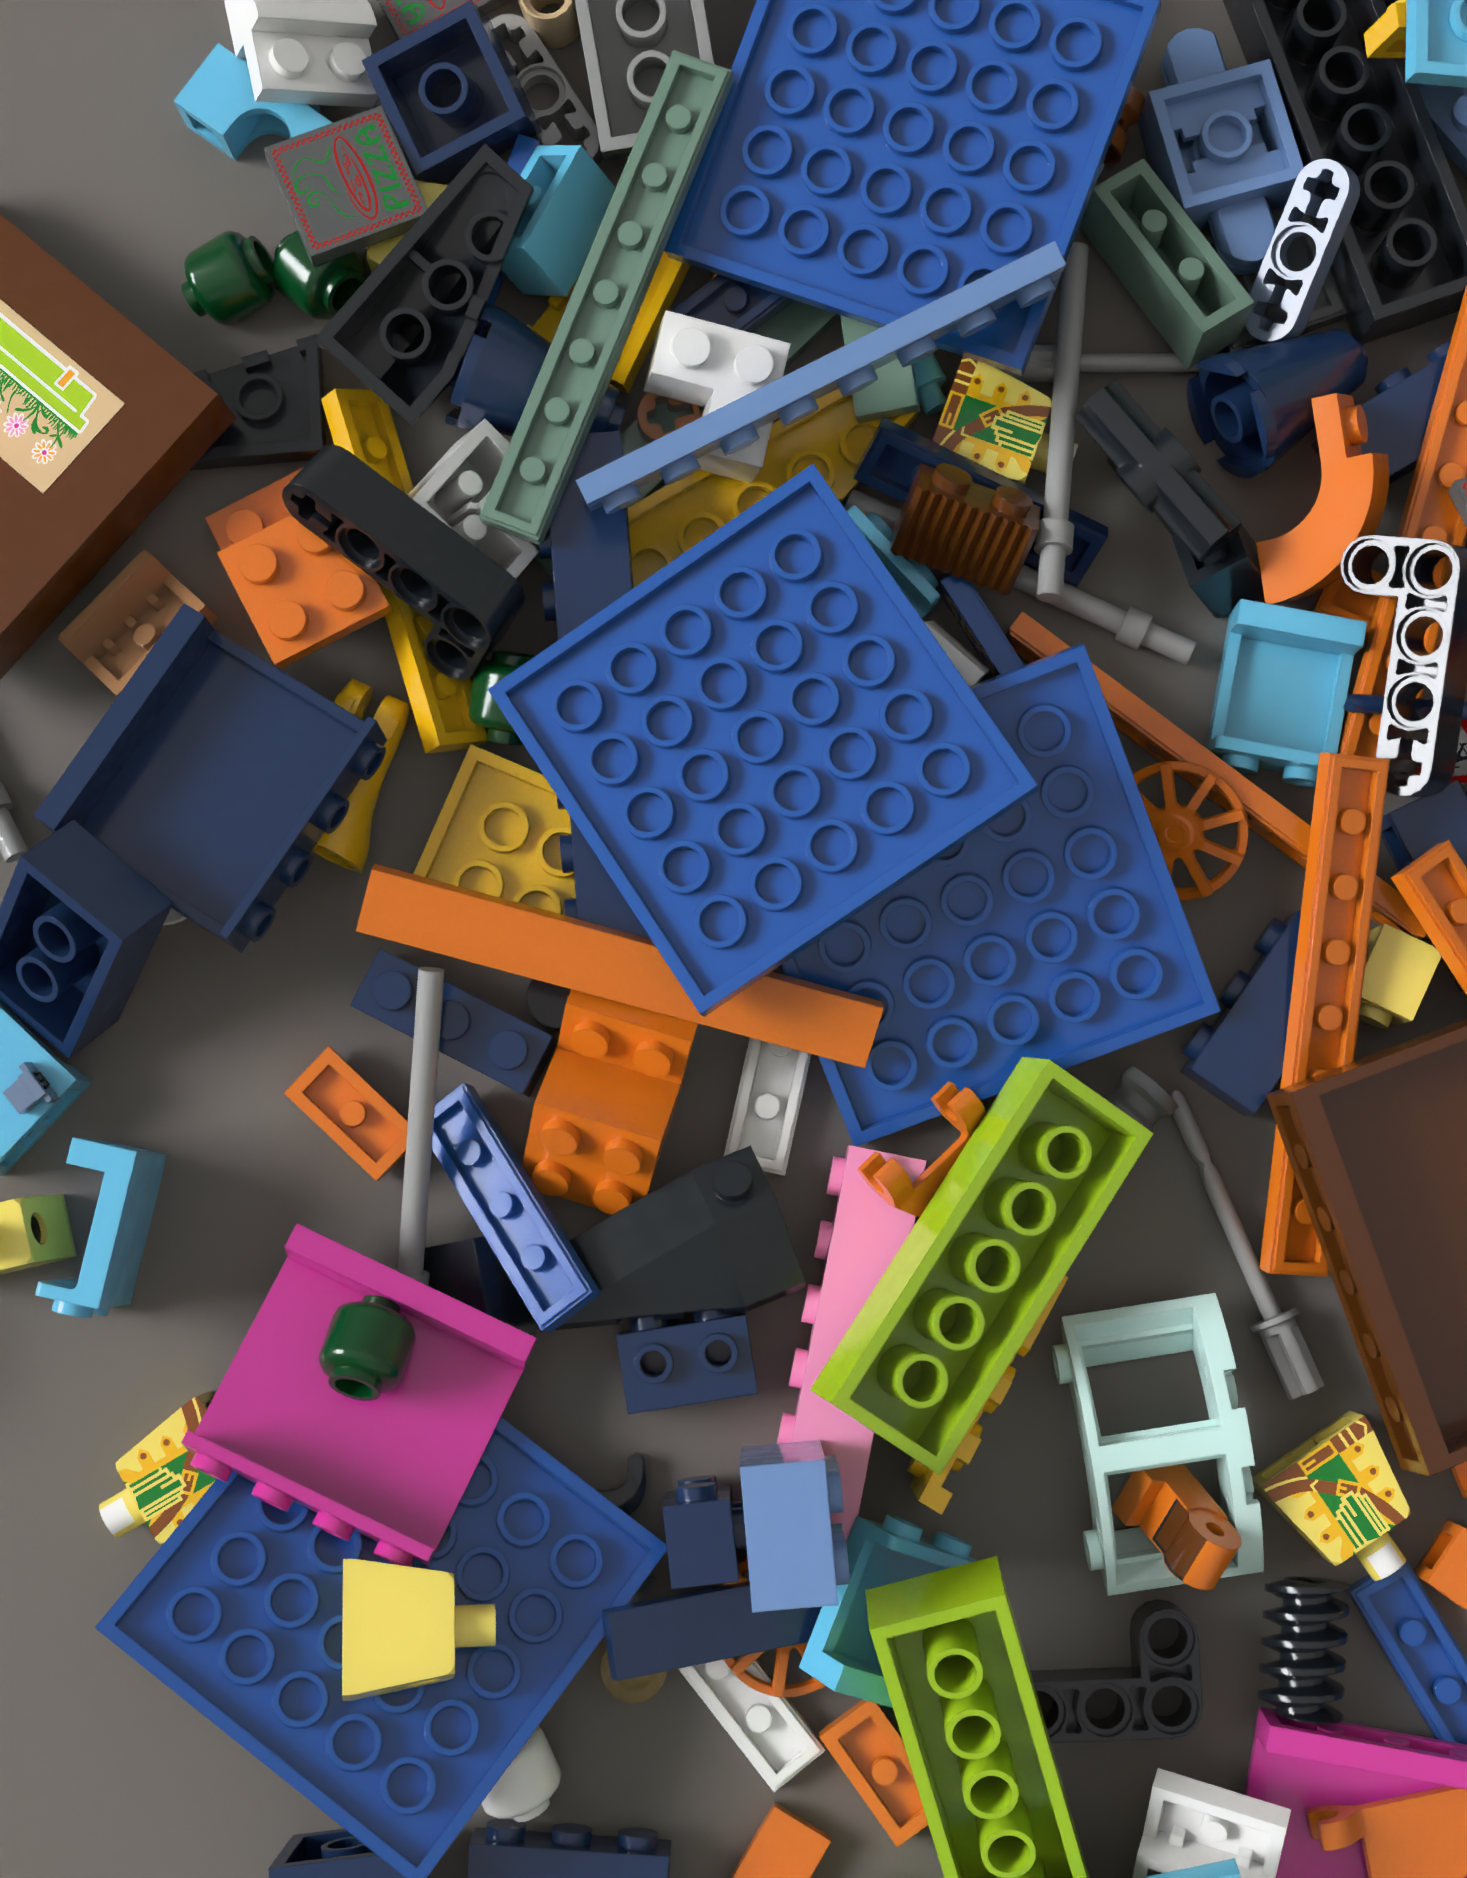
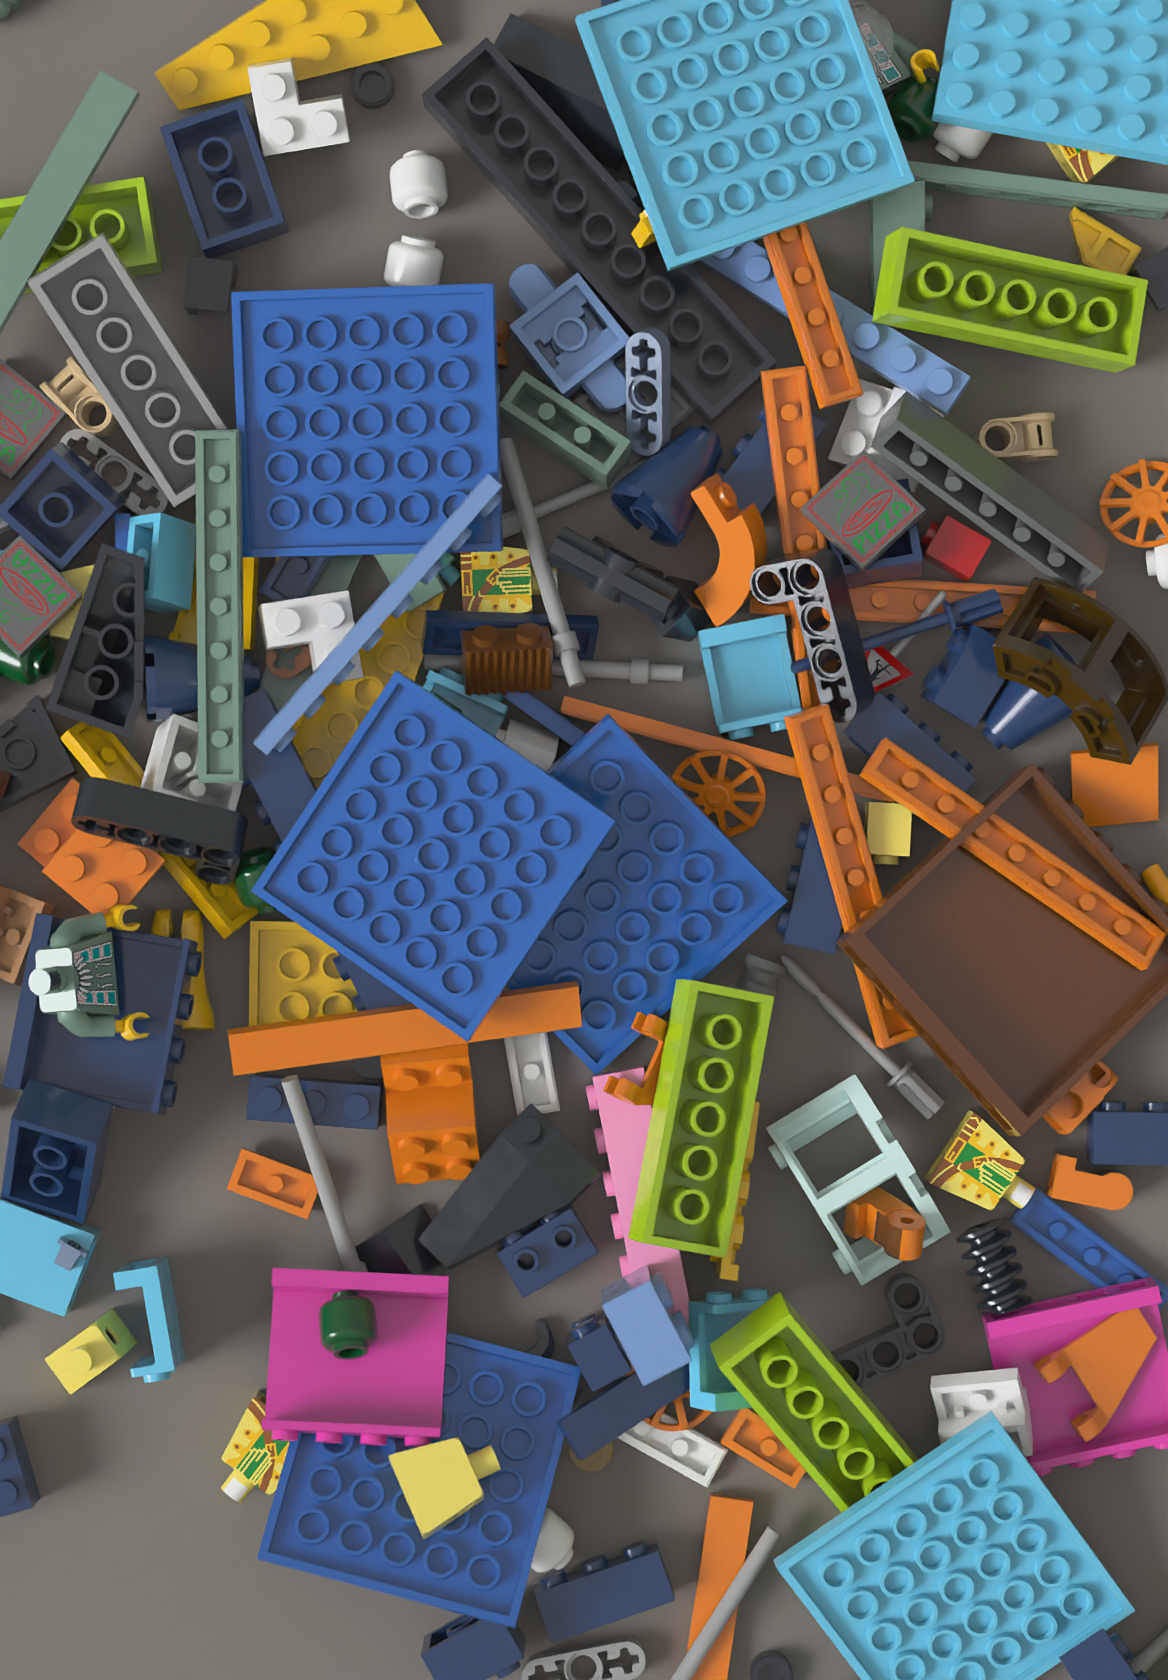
camera: 30 degrees left, 5 degrees up
tile [432,1083,602,1333] -> none
none -> sand green torso [29,904,149,1040]

